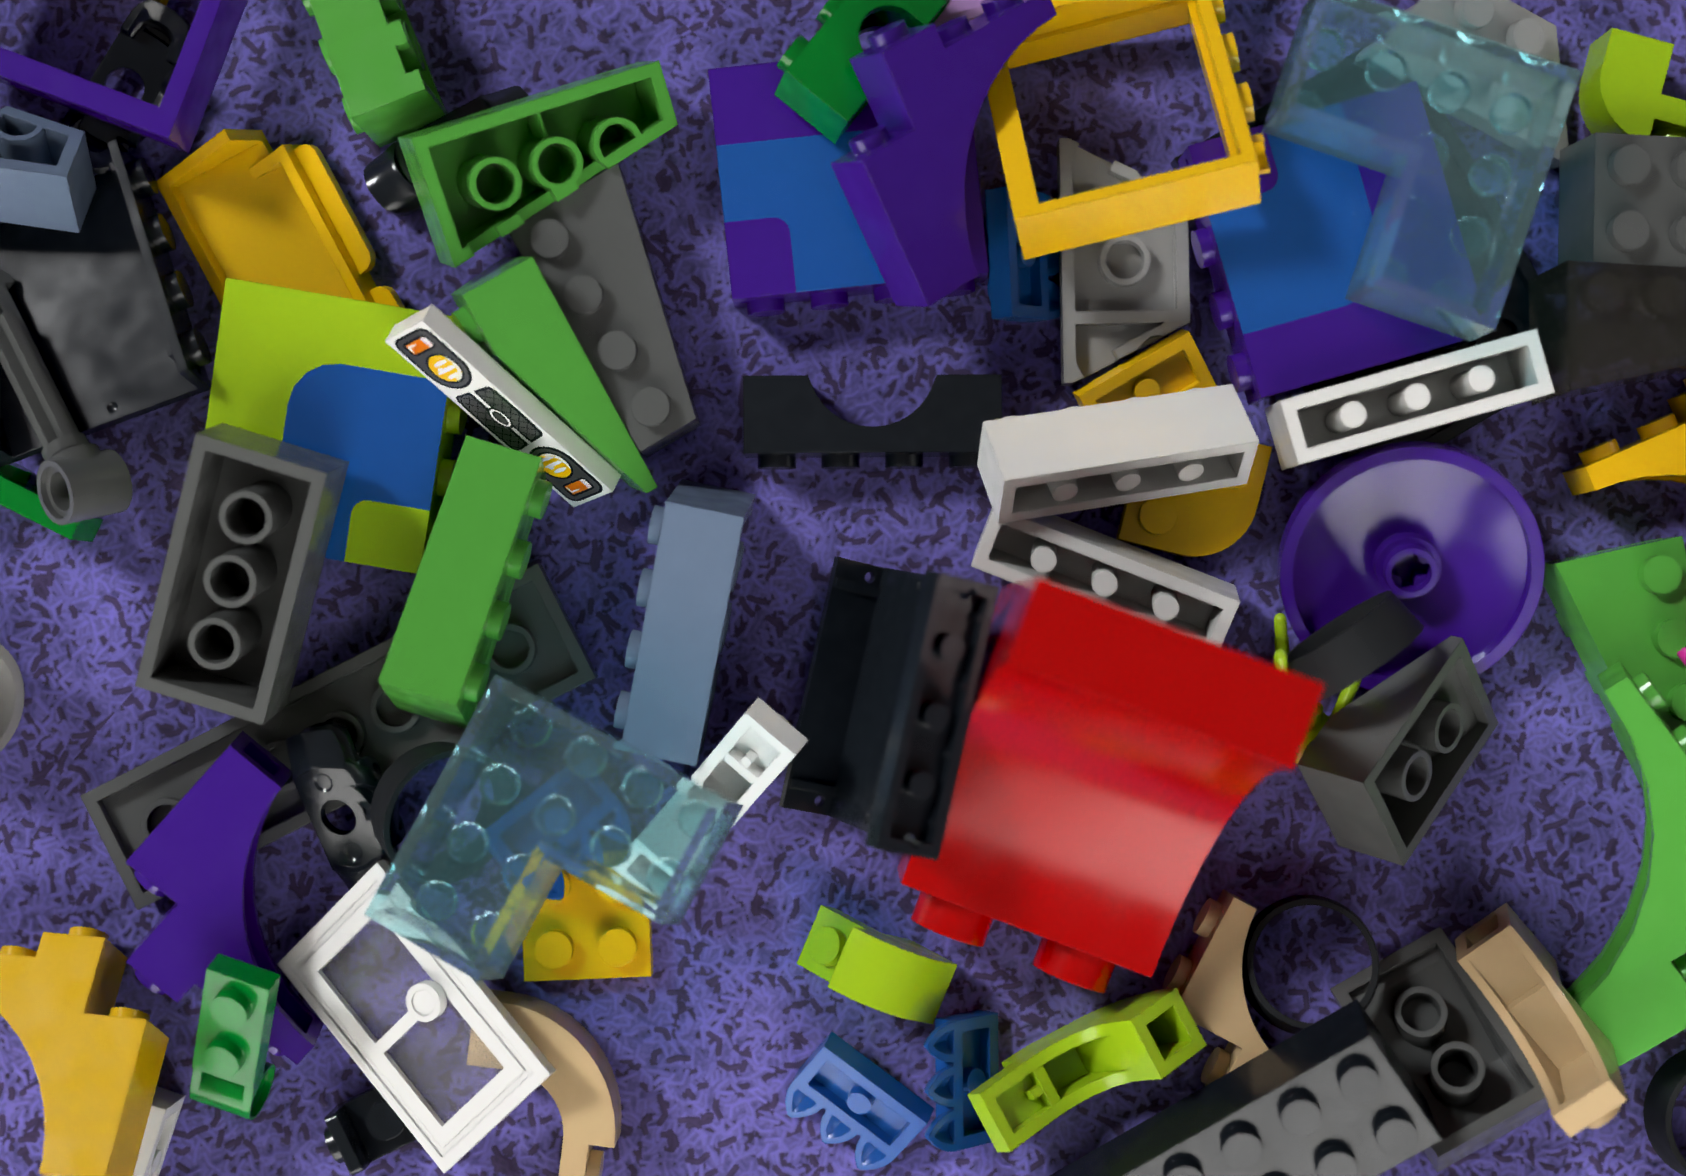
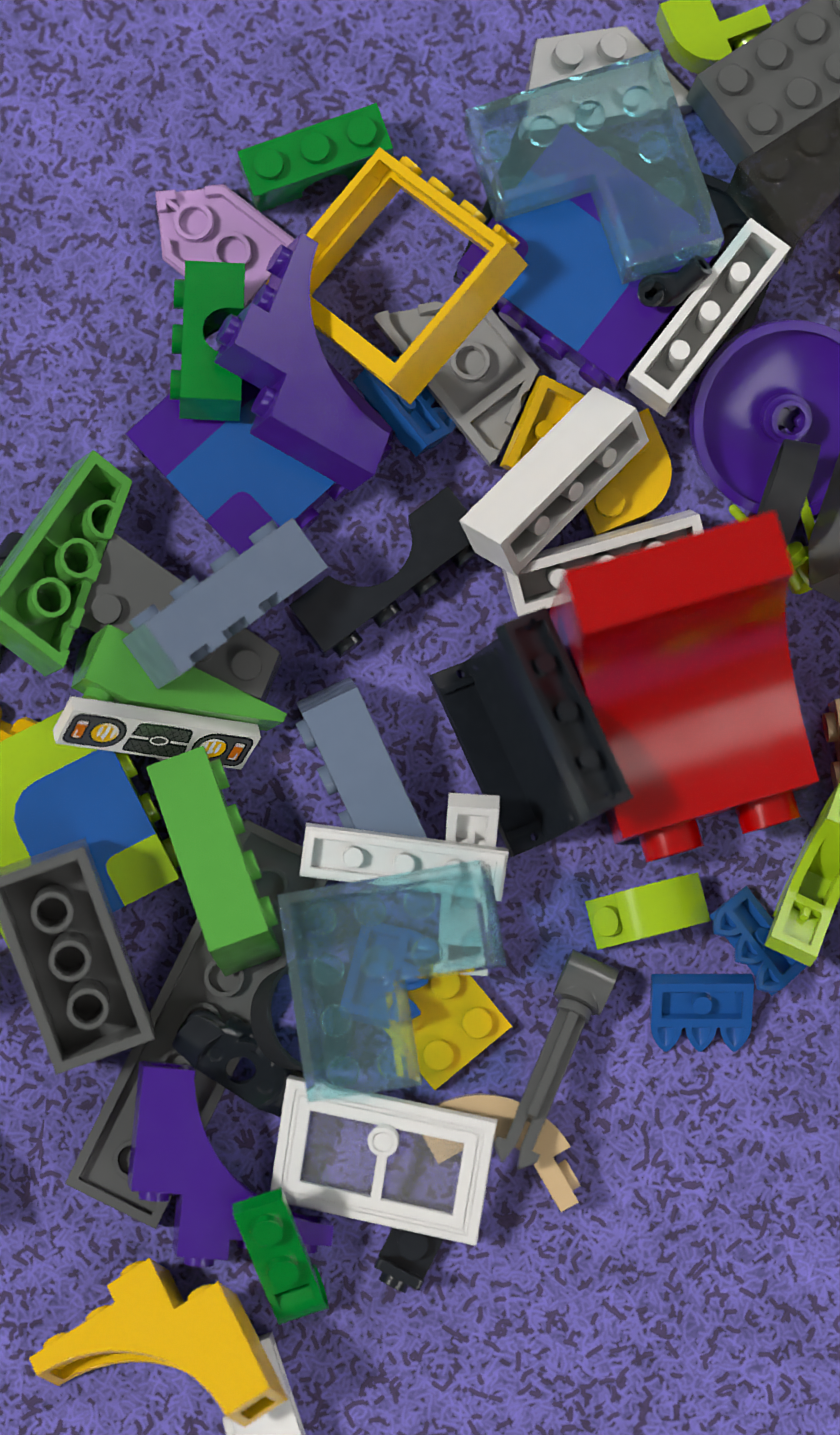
camera: 35 degrees left, 5 degrees down
none -> sand blue wedge [122,518,328,689]
none -> white tile [299,823,508,901]
none -> dark grey piece [493,949,619,1170]
none -> black arm [637,255,712,308]

